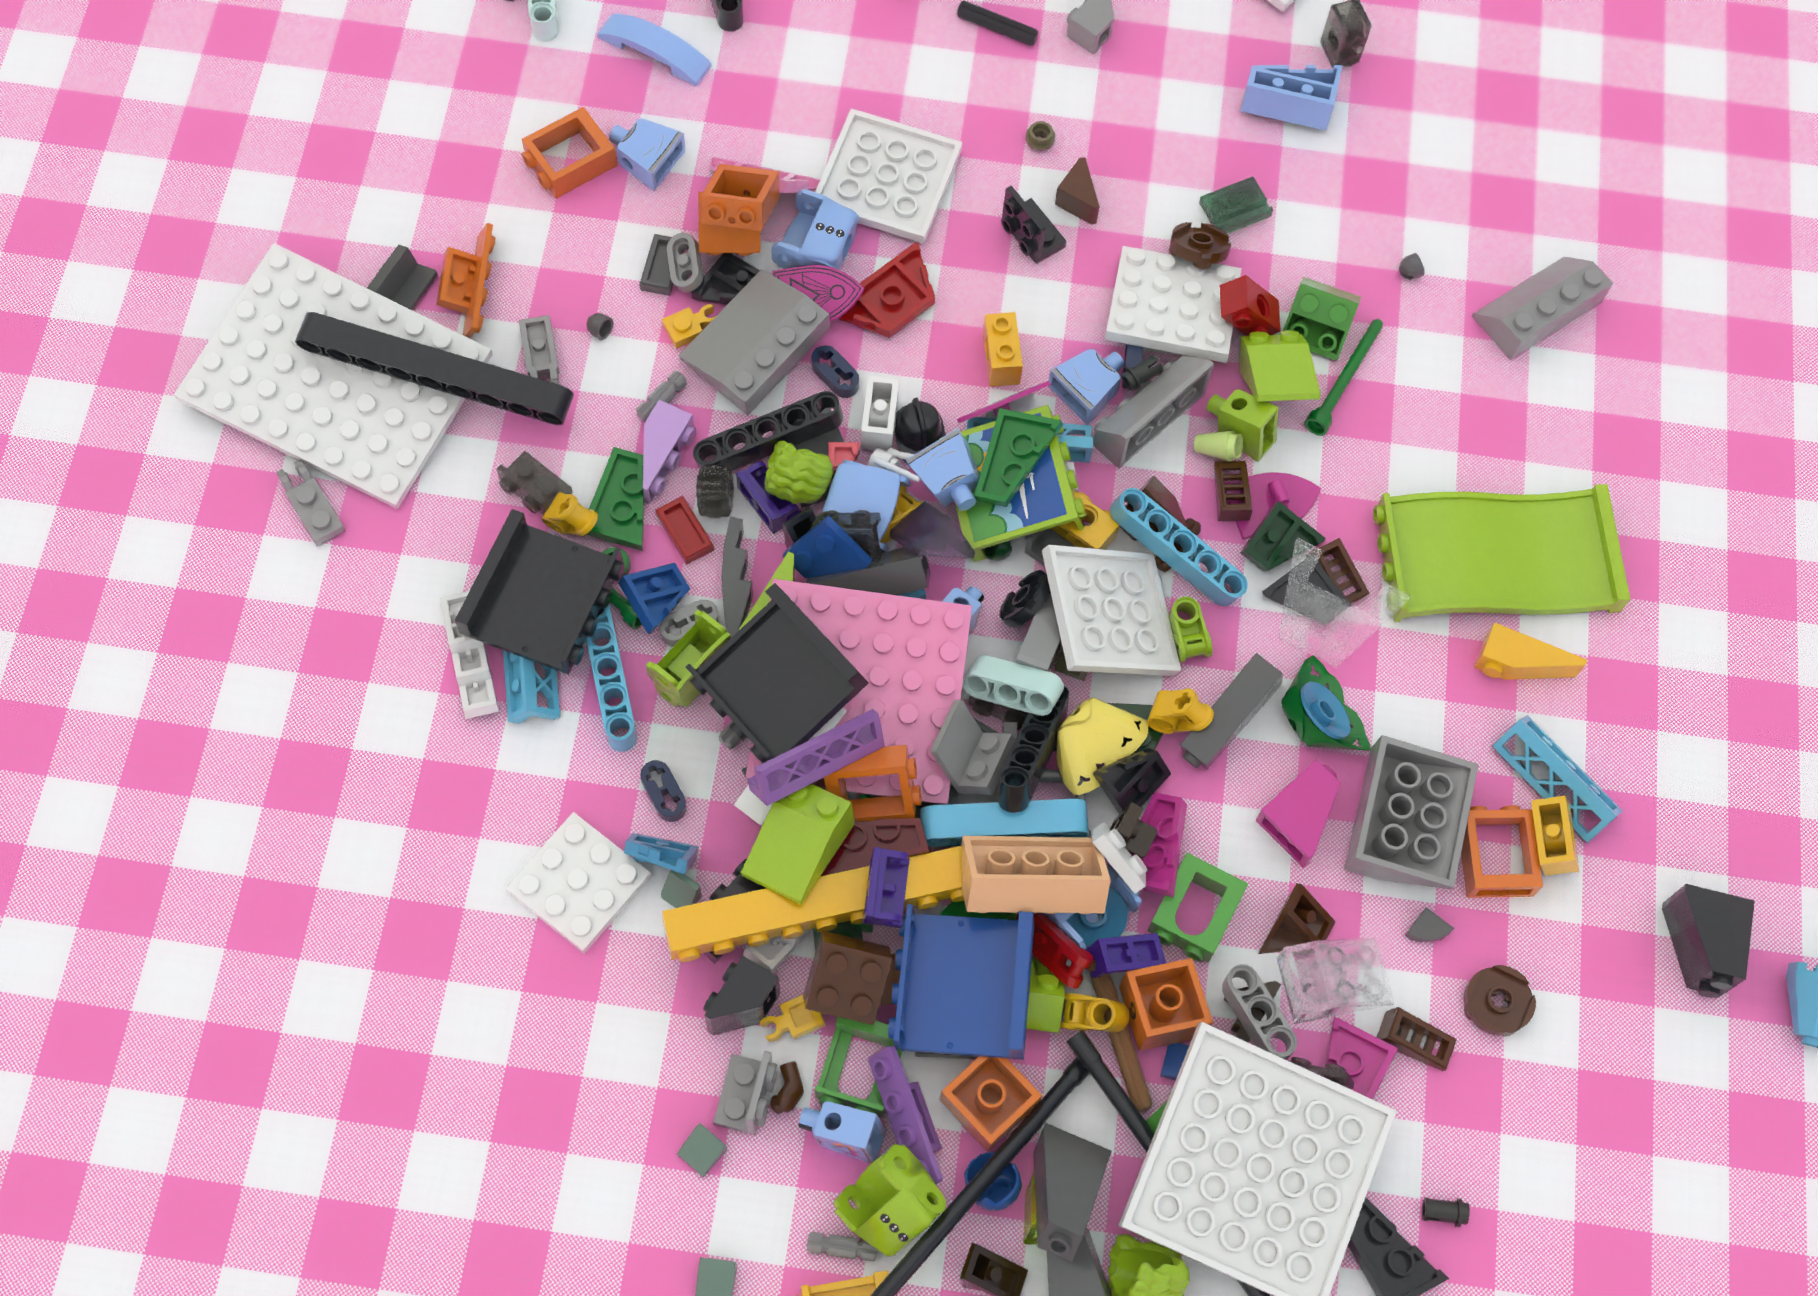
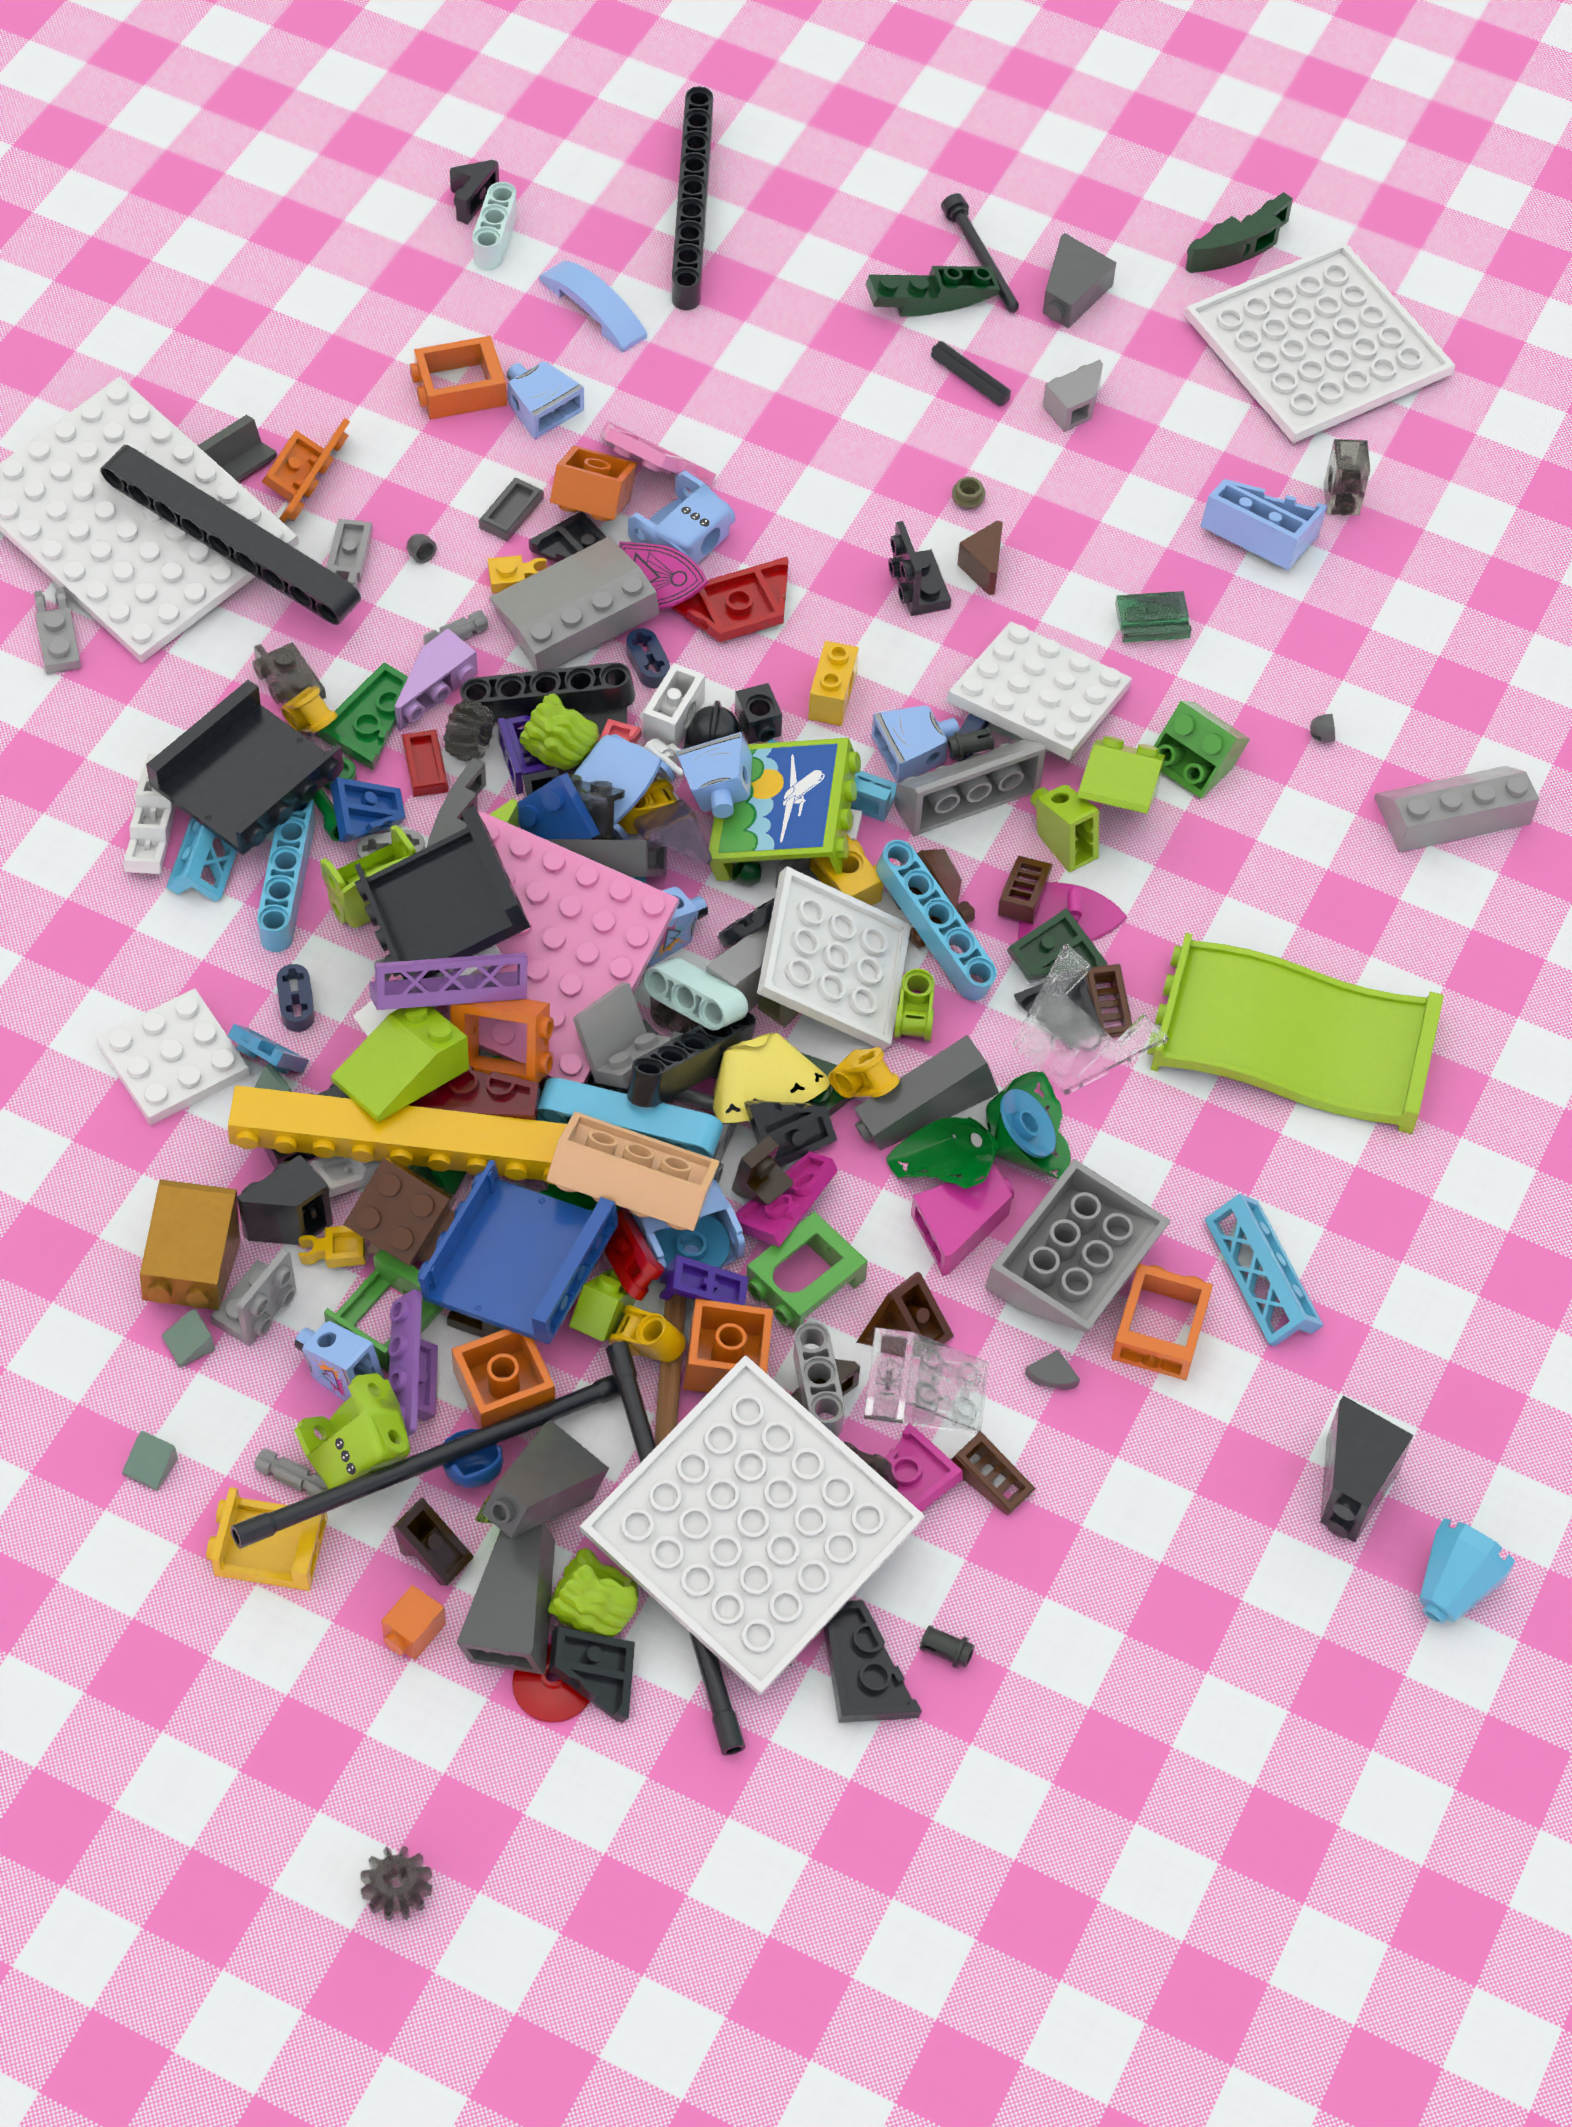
camera: 20 degrees right, 10 degrees down
light grey plate [667,232,704,292] -> none
orange window [701,164,779,231] -> none
reddish brown arm [770,1061,804,1114] -> none
white plate [811,108,963,244] -> none
dark purple hinge [863,847,910,928] -> none
dark pink shield [957,381,1051,424] -> none
green wing [974,408,1063,507] -> none
white plate [1092,822,1147,894] -> none
reddish brown plate [1169,222,1231,269] -> none
yellowish green cone [1194,430,1243,462] -> none
red brick [1220,275,1281,336] -> none
green piece [1304,319,1383,436] -> none
reddish brown plate [1464,965,1536,1036] -> none
yellow slope [1474,622,1587,680] -> none
yellow brick [1531,796,1580,876] -> none
none -> pearl gold slope [140,1179,240,1310]
none -> black brick [735,683,782,744]
none -> green piece [886,1117,1000,1189]

